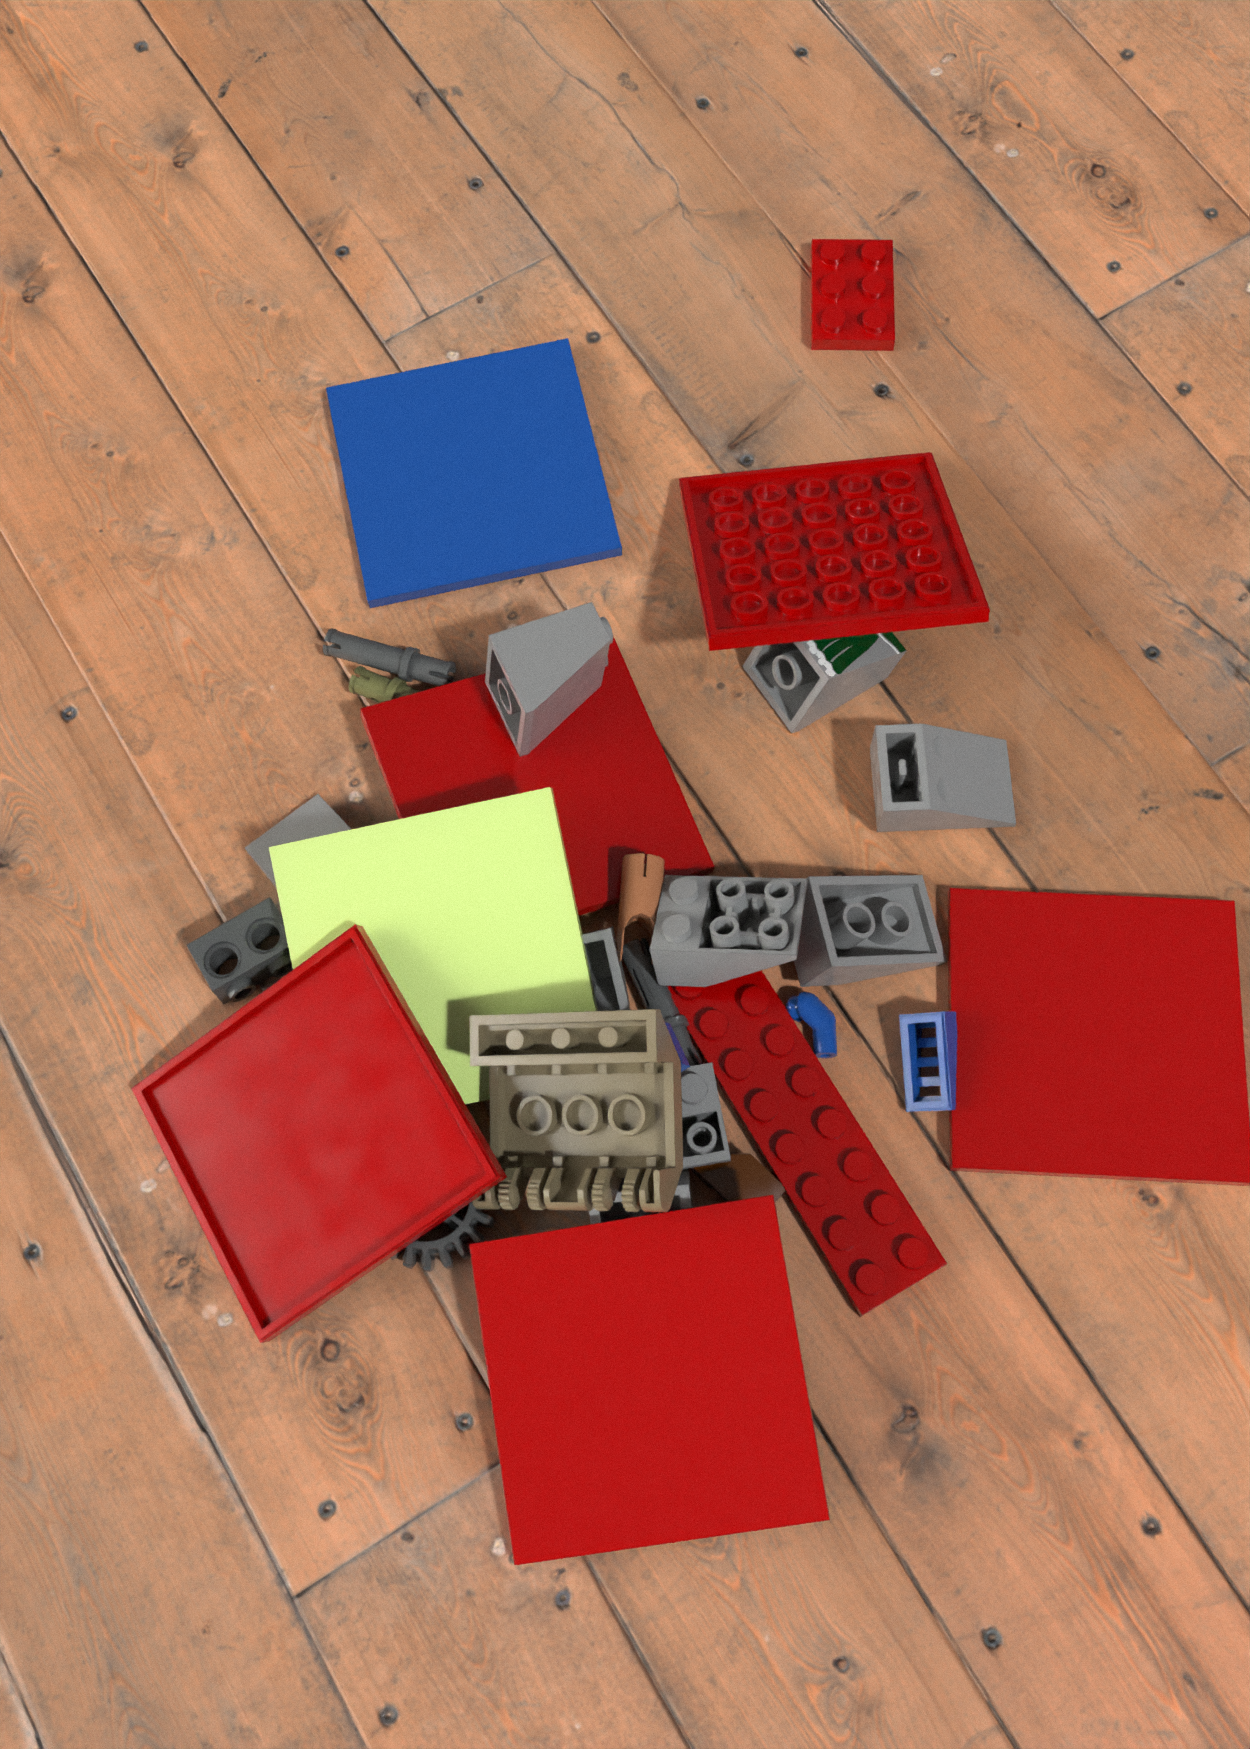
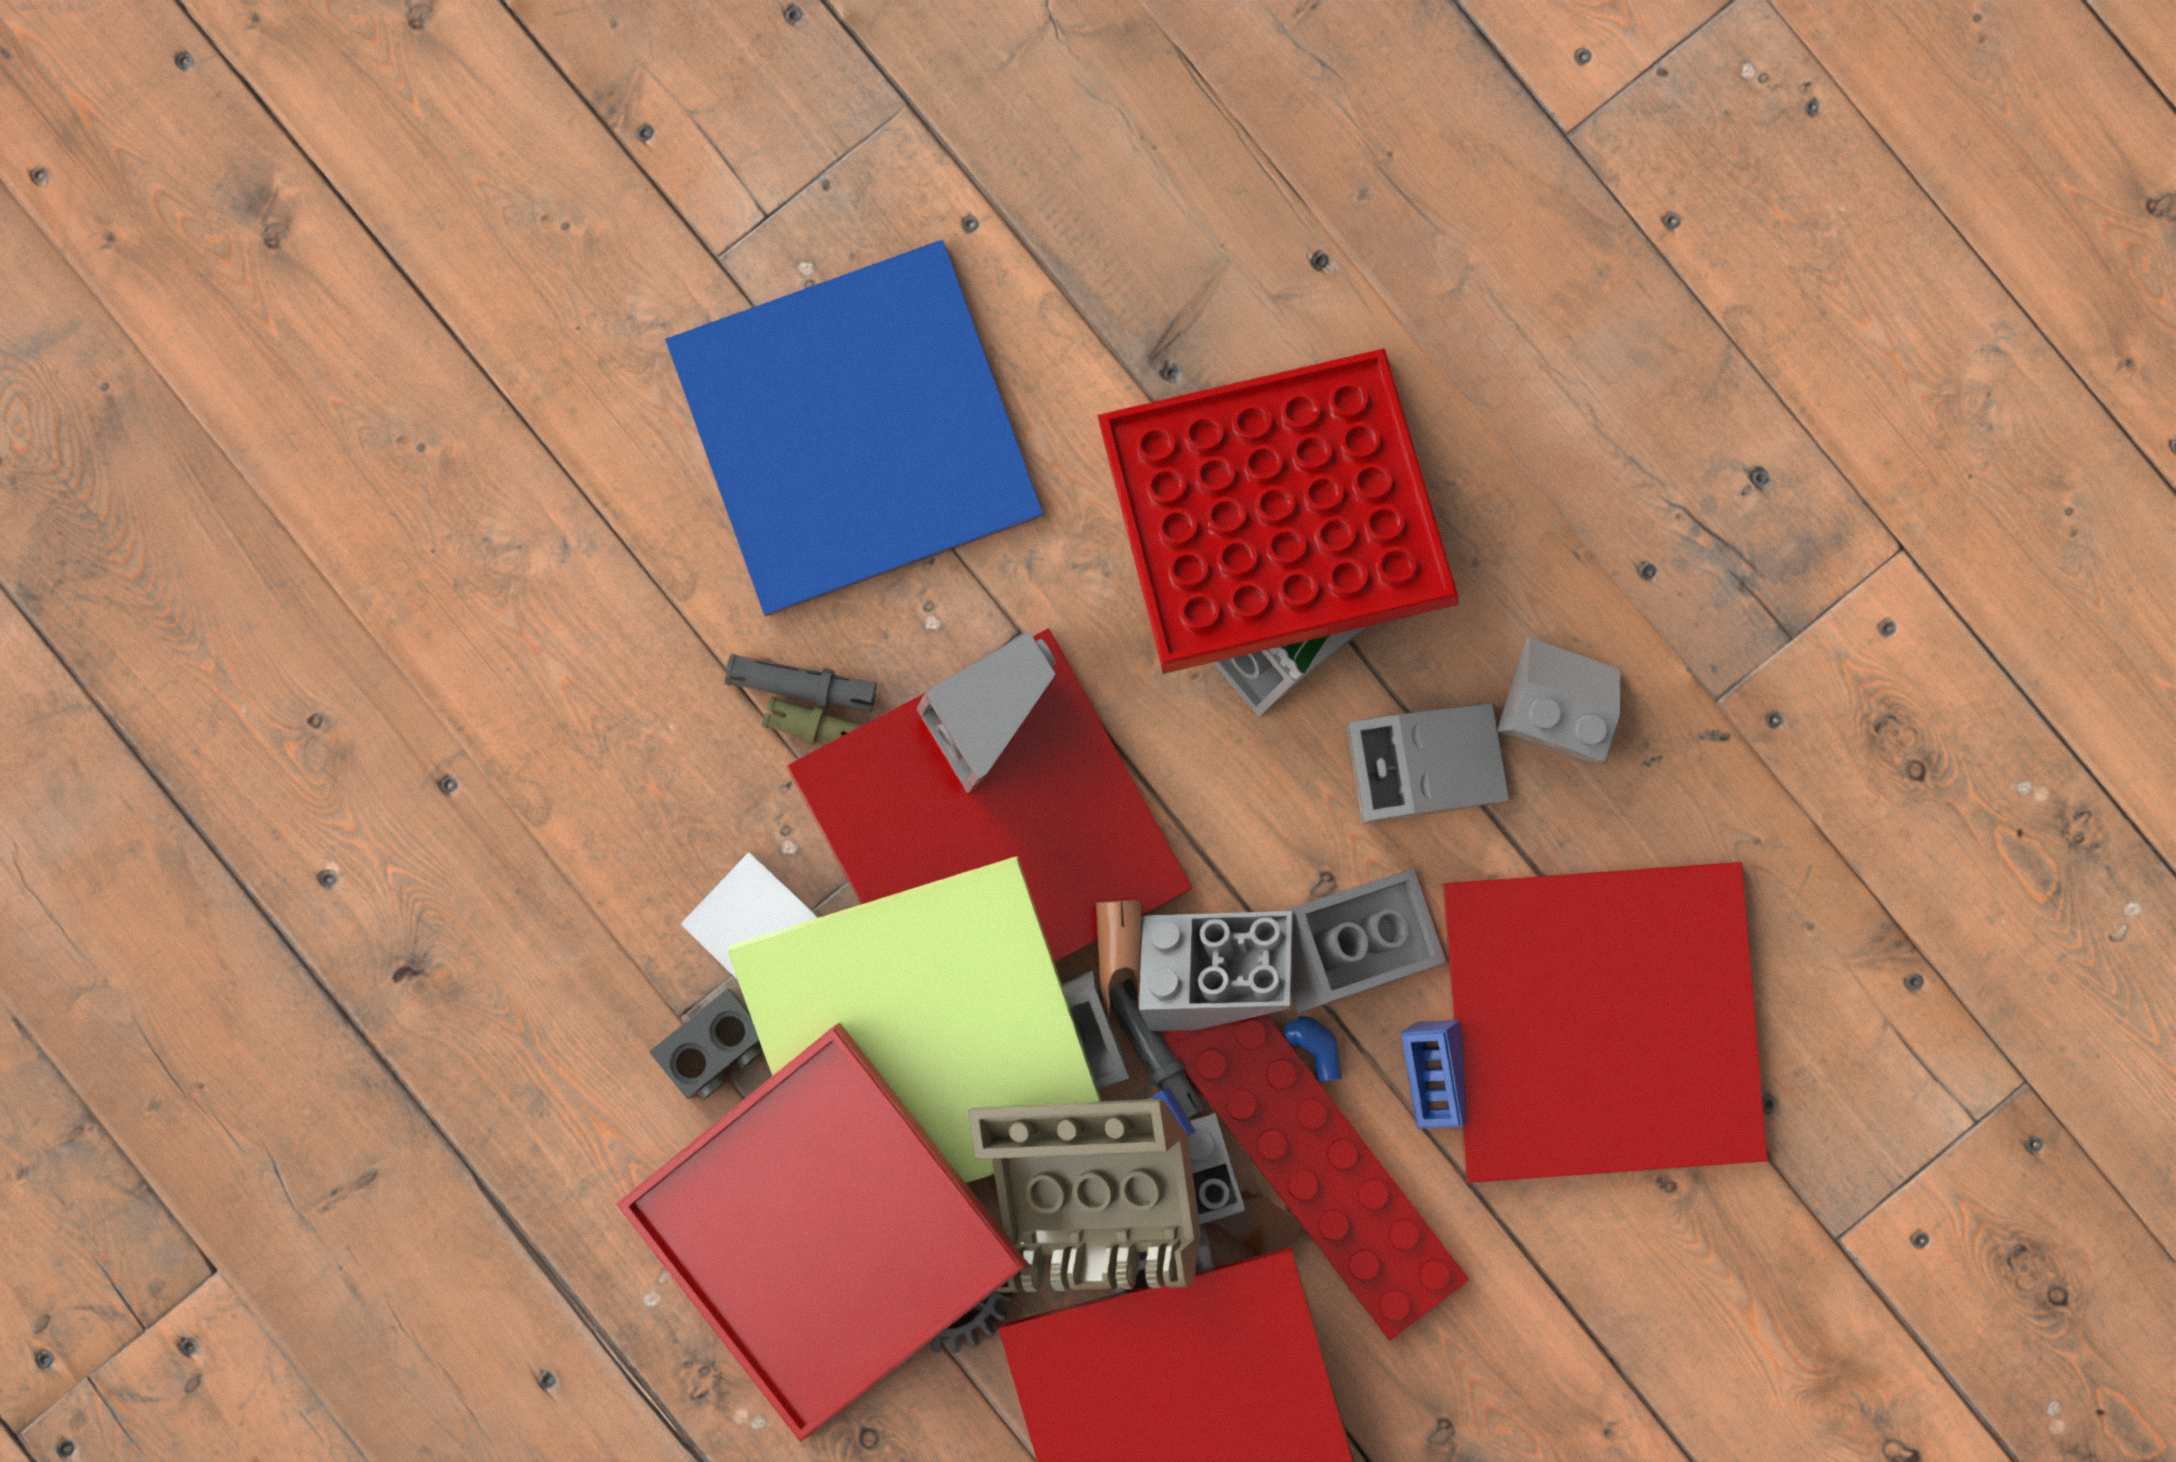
camera: 10 degrees left, 15 degrees up
red plate [811,239,895,351] -> none
none -> light grey slope [1497,637,1620,763]

